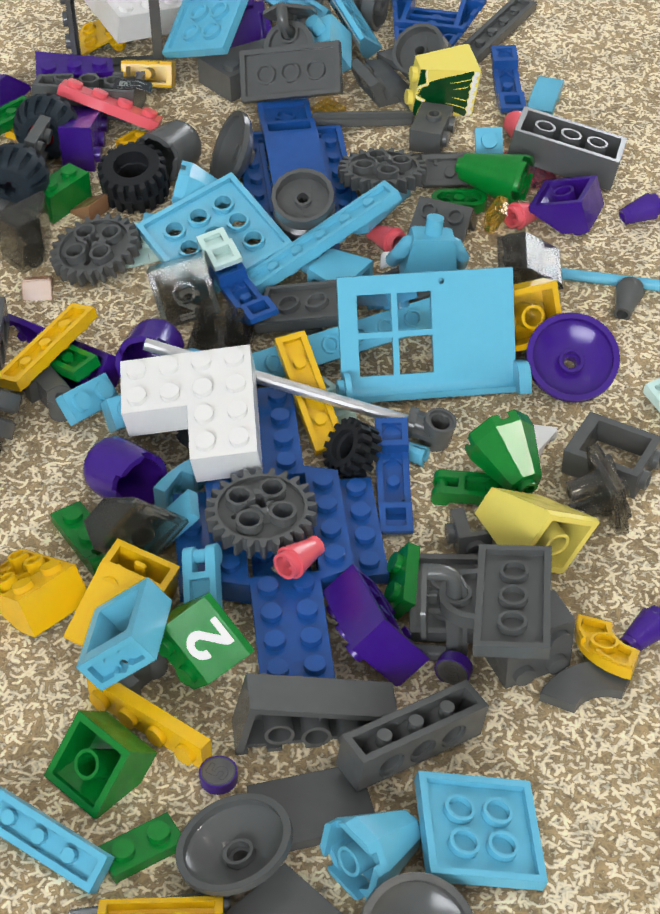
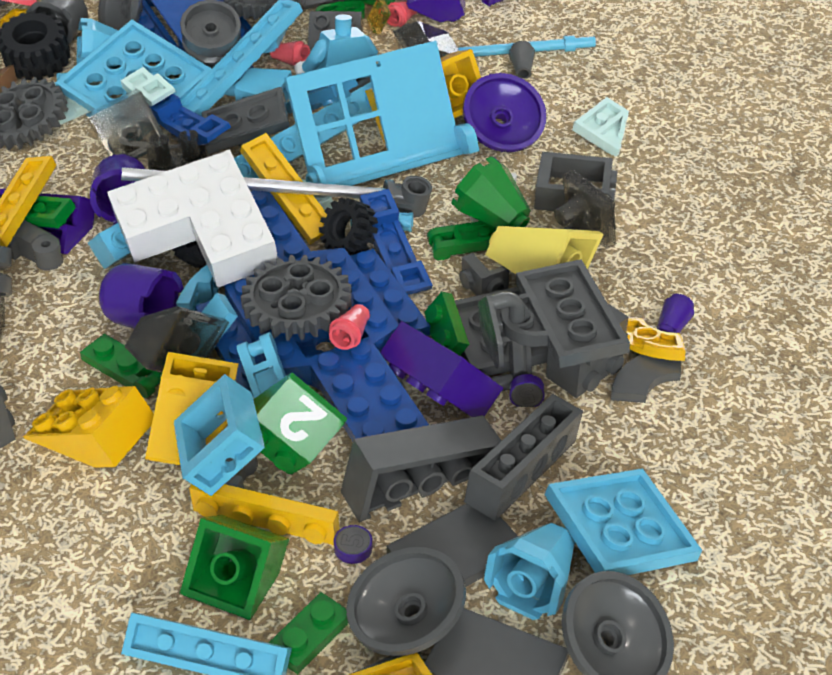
camera: 20 degrees left, 0 degrees up
medium azure plate [55,372,118,426] -> none

